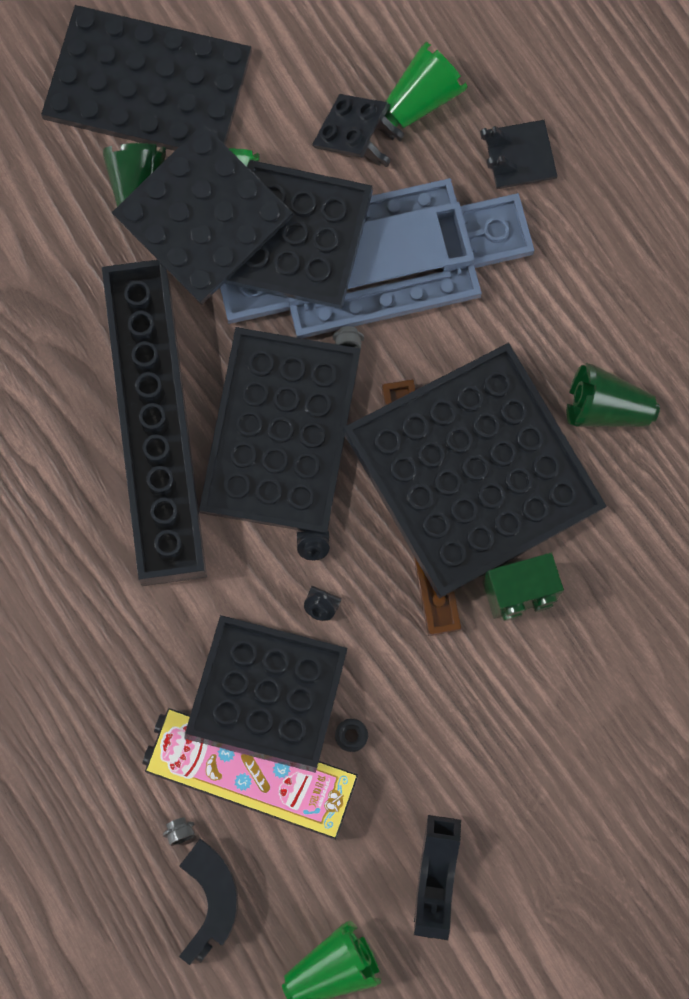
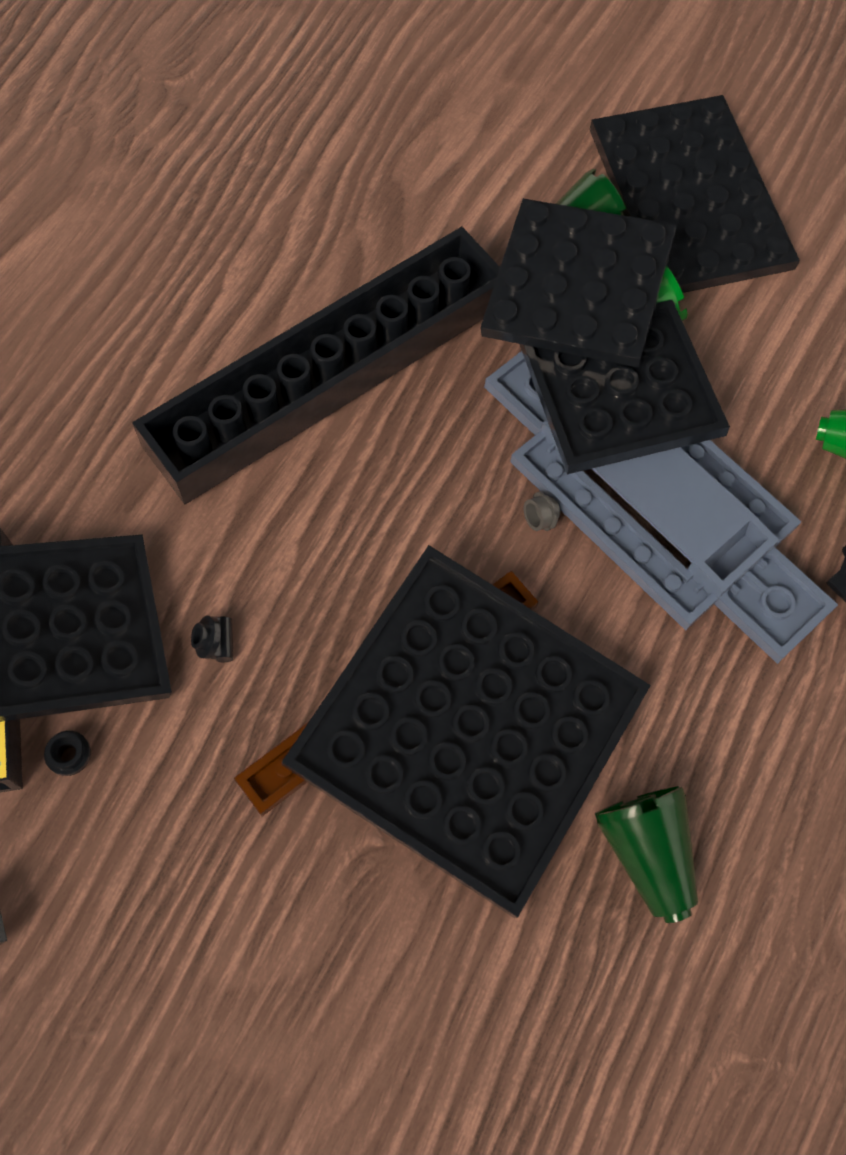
camera: 60 degrees right, 10 degrees down
black plate [199,327,361,534] -> none
black plate [297,531,330,561] -> none
black plate [312,94,404,167] -> none
dark green brick [482,552,564,621] -> none

